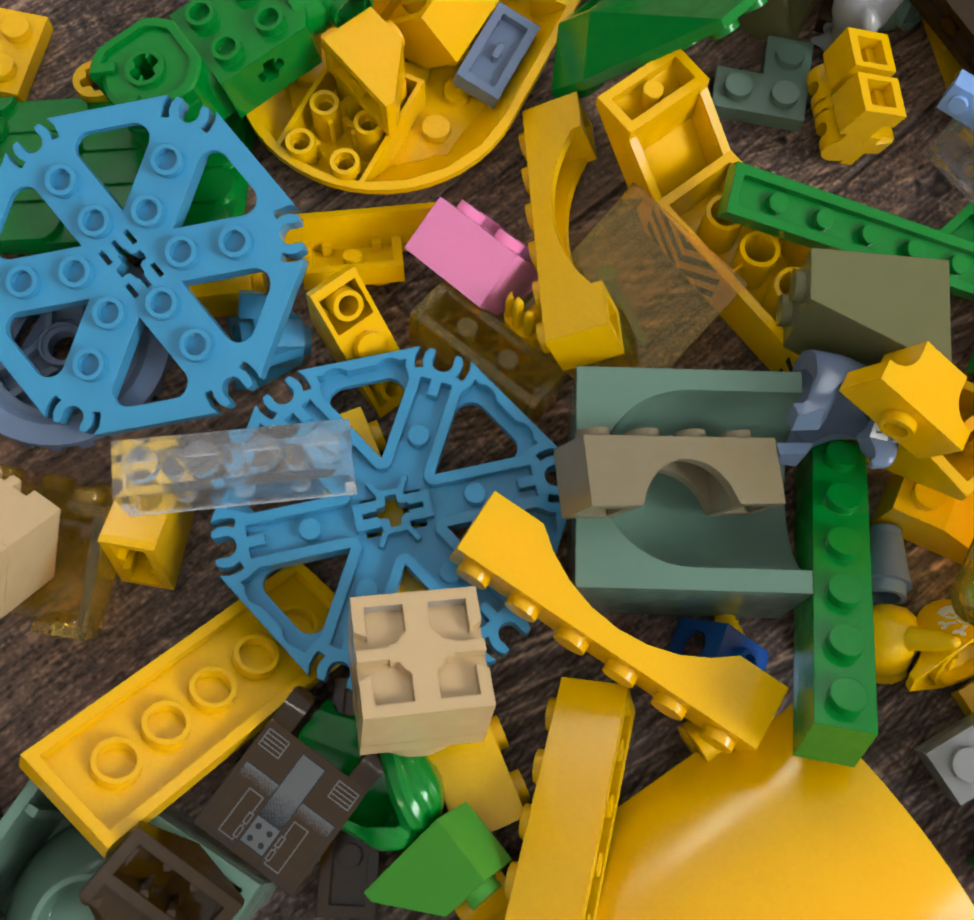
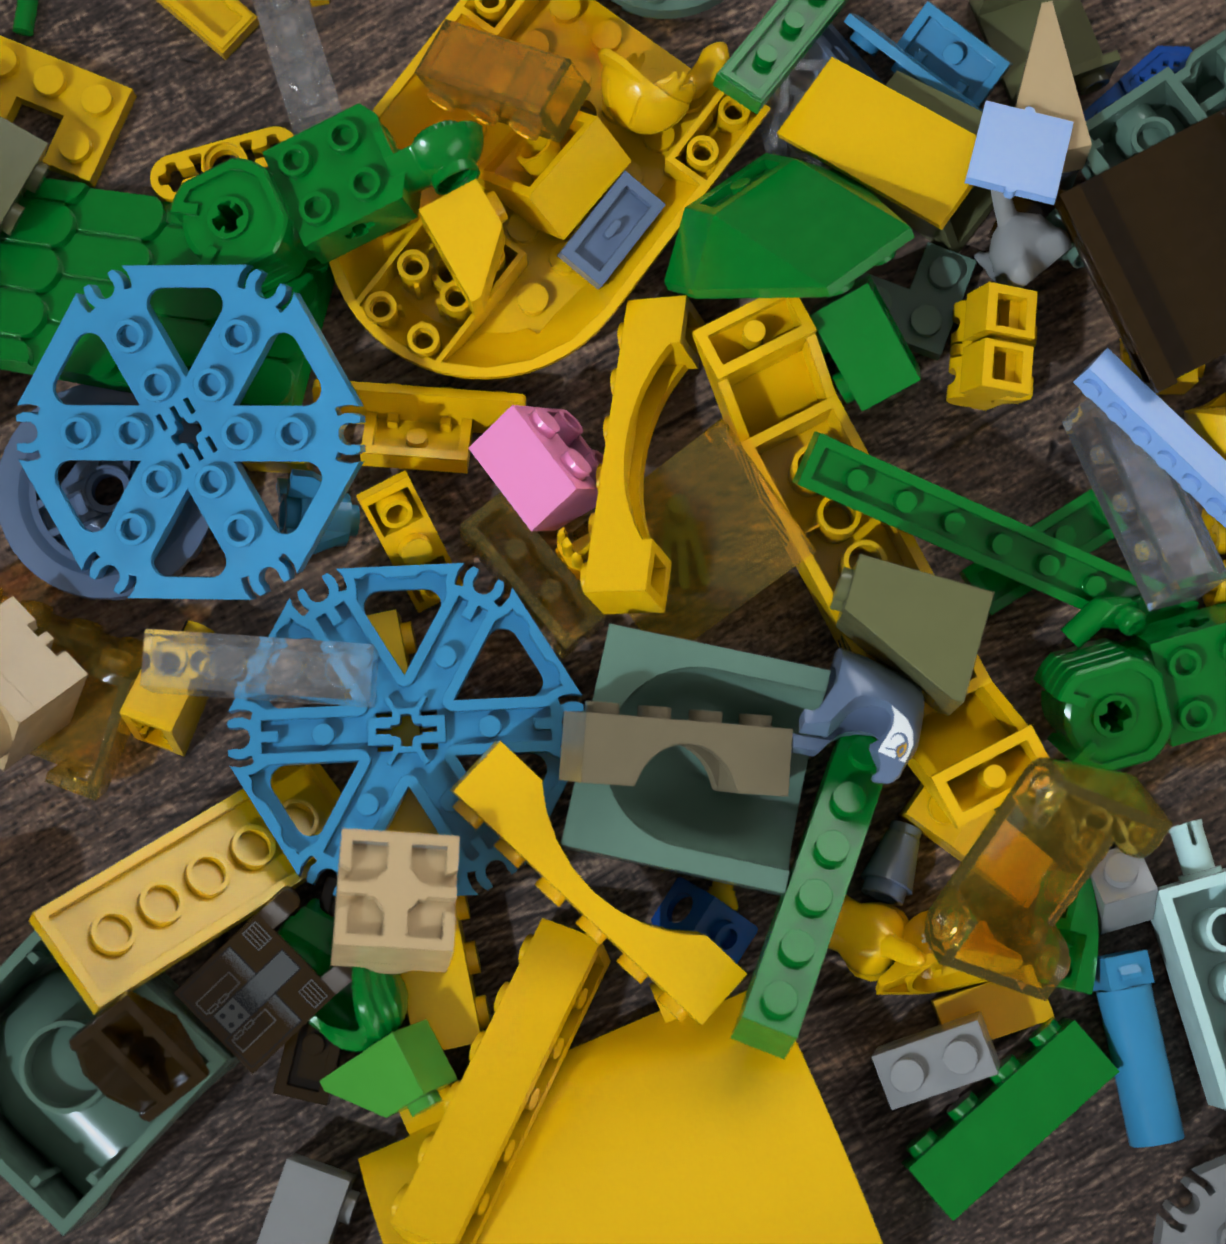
camera: 15 degrees right, 10 degrees up
yellow brick [839,341,971,460] -> none
none -> green brick [809,275,921,412]

